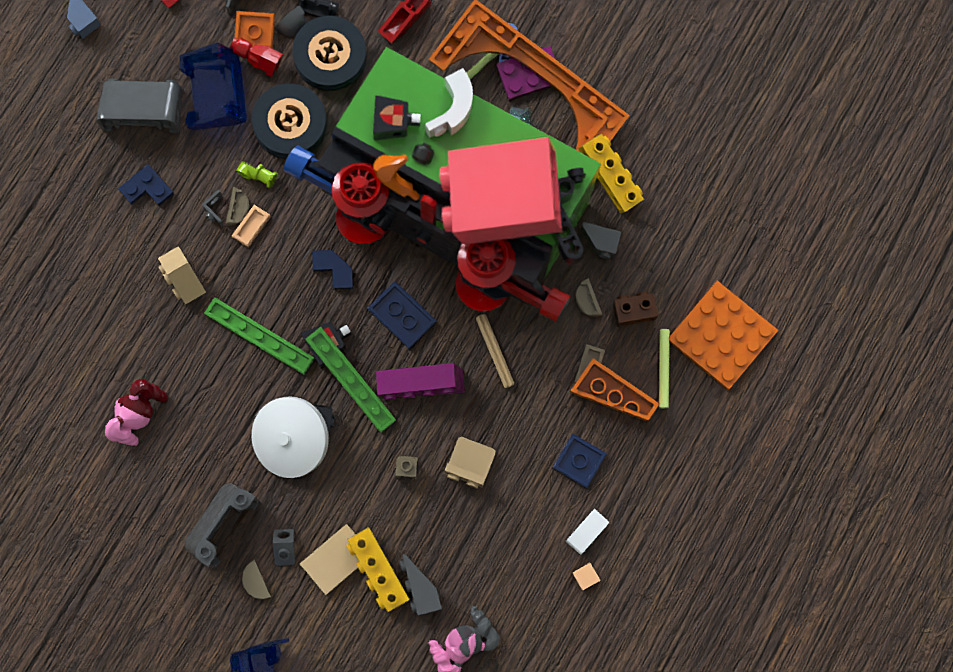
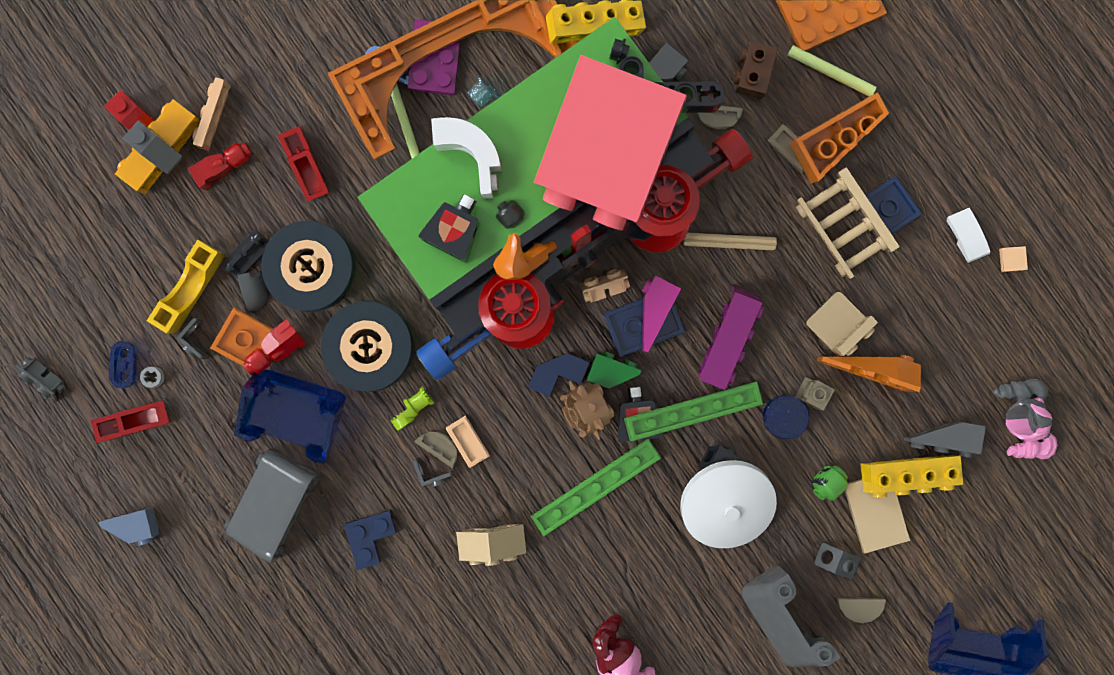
camera: 60 degrees left, 10 degrees up
none -> medium nougat brick [560,380,614,440]
none -> light nougat hinge [579,269,630,303]
none -> green slope [586,351,641,389]
none -> dark pink slope [642,276,681,353]
none -> clear blue head [762,395,809,439]
none -> tan fence [796,167,900,279]
none -> bright green head [812,465,848,501]
none -> orange wedge [817,354,921,392]

